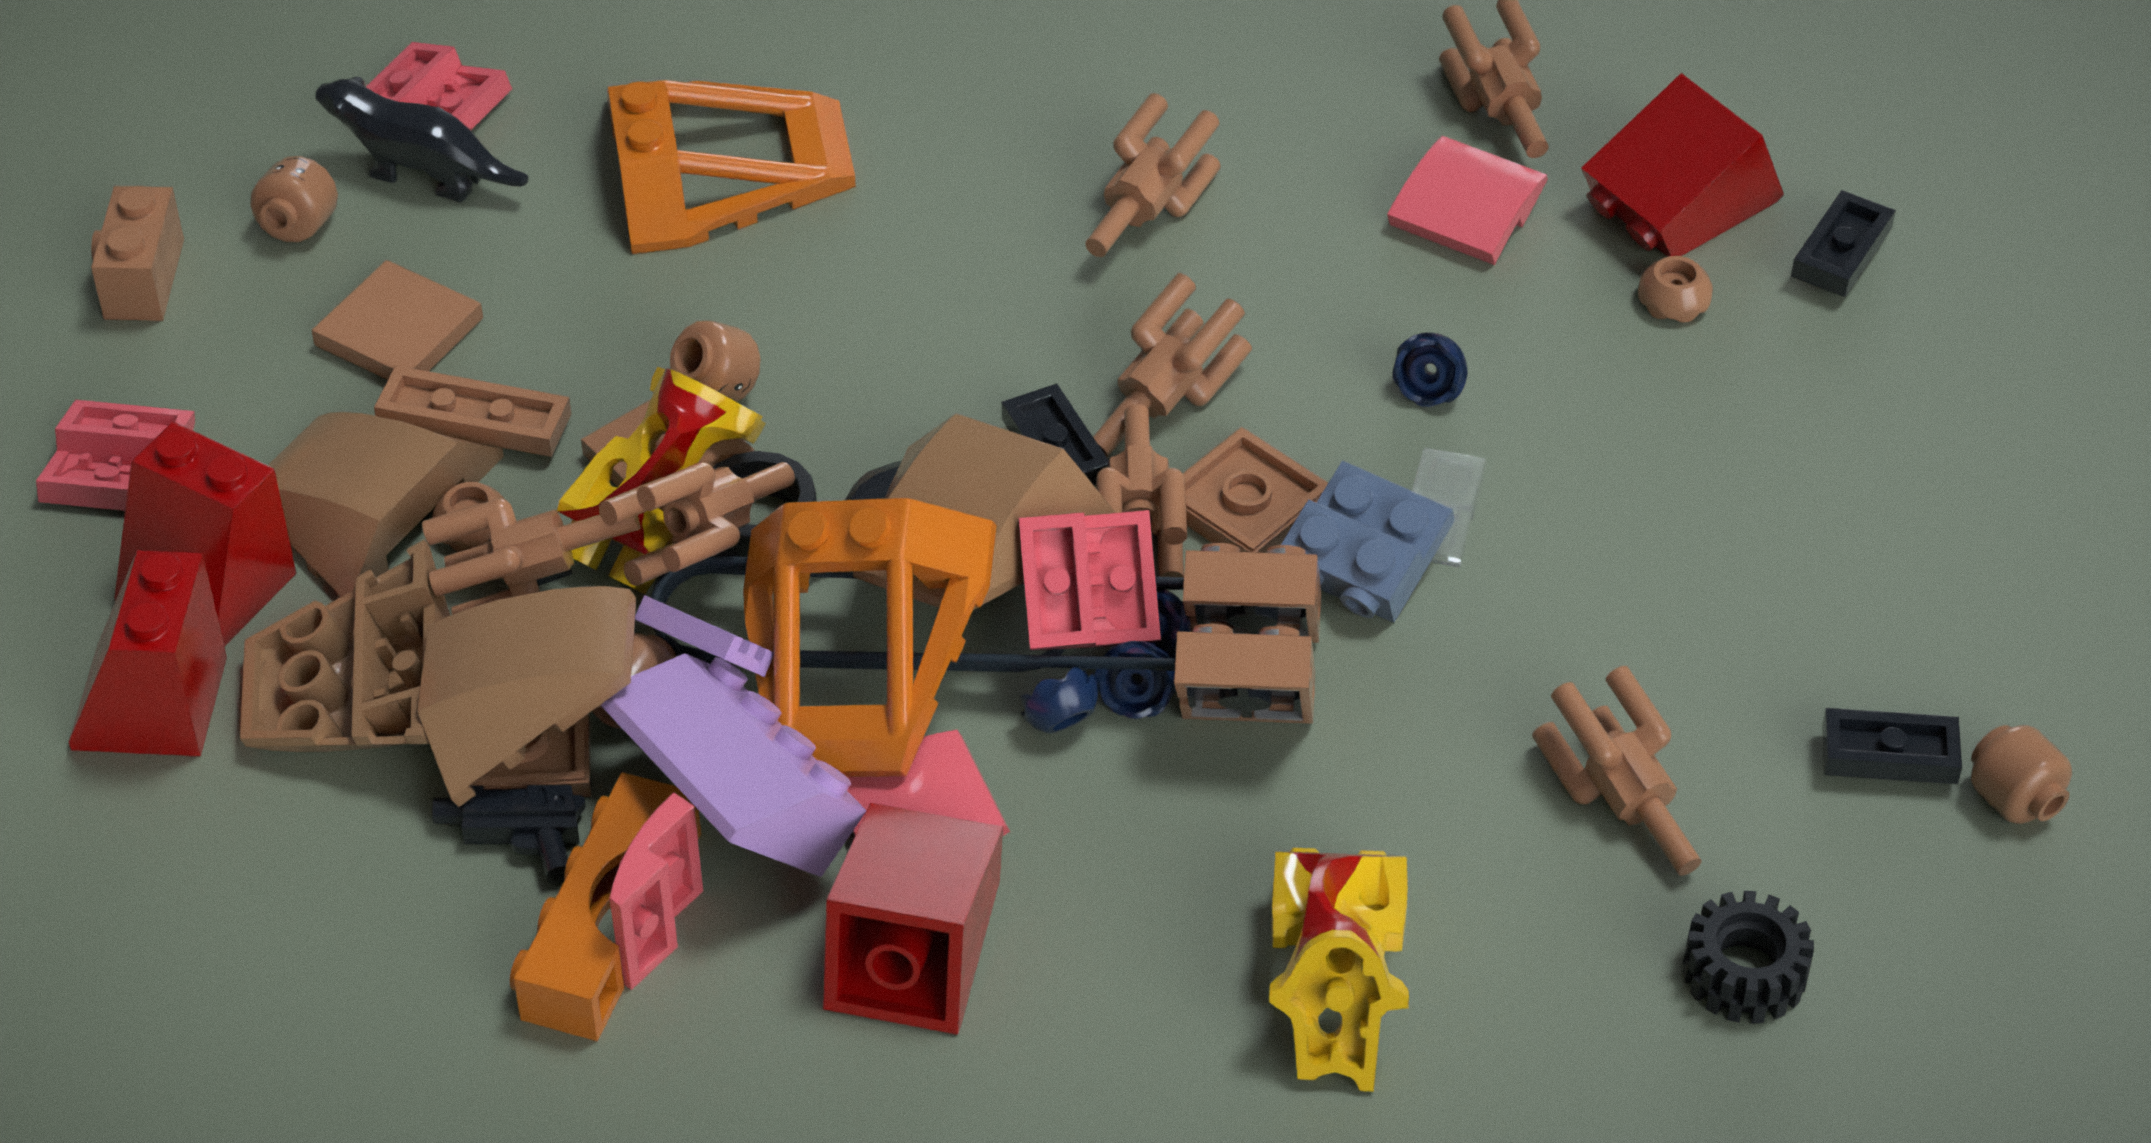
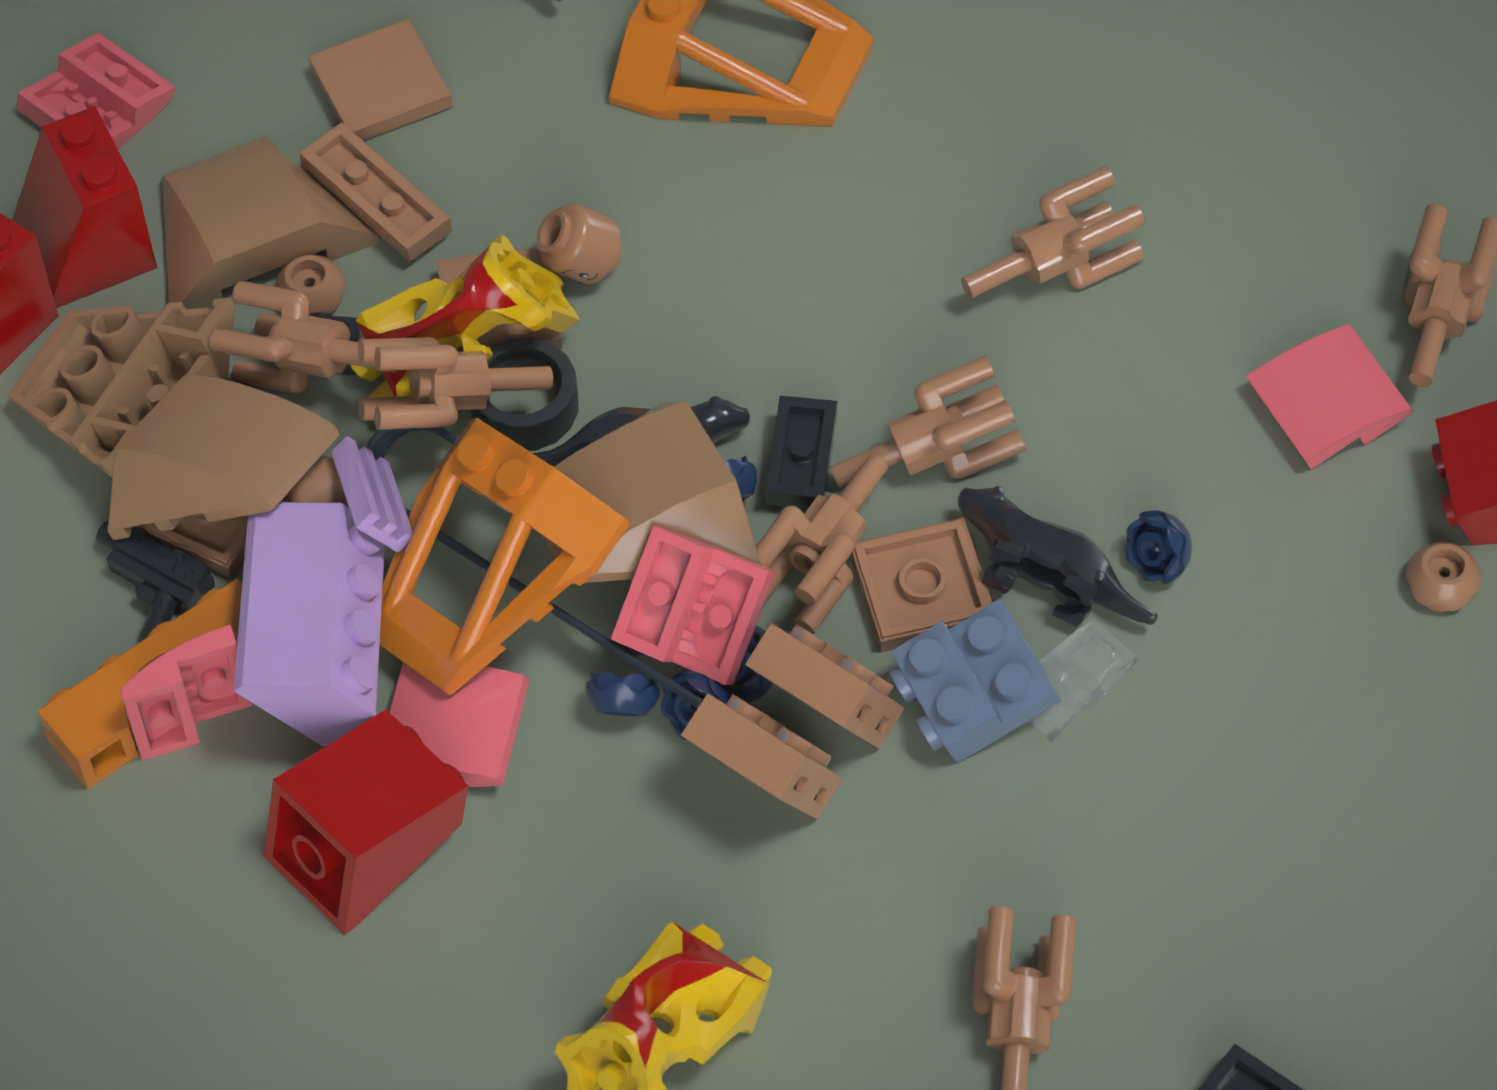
camera: 35 degrees right, 10 degrees up
none -> black animal [957,486,1158,627]

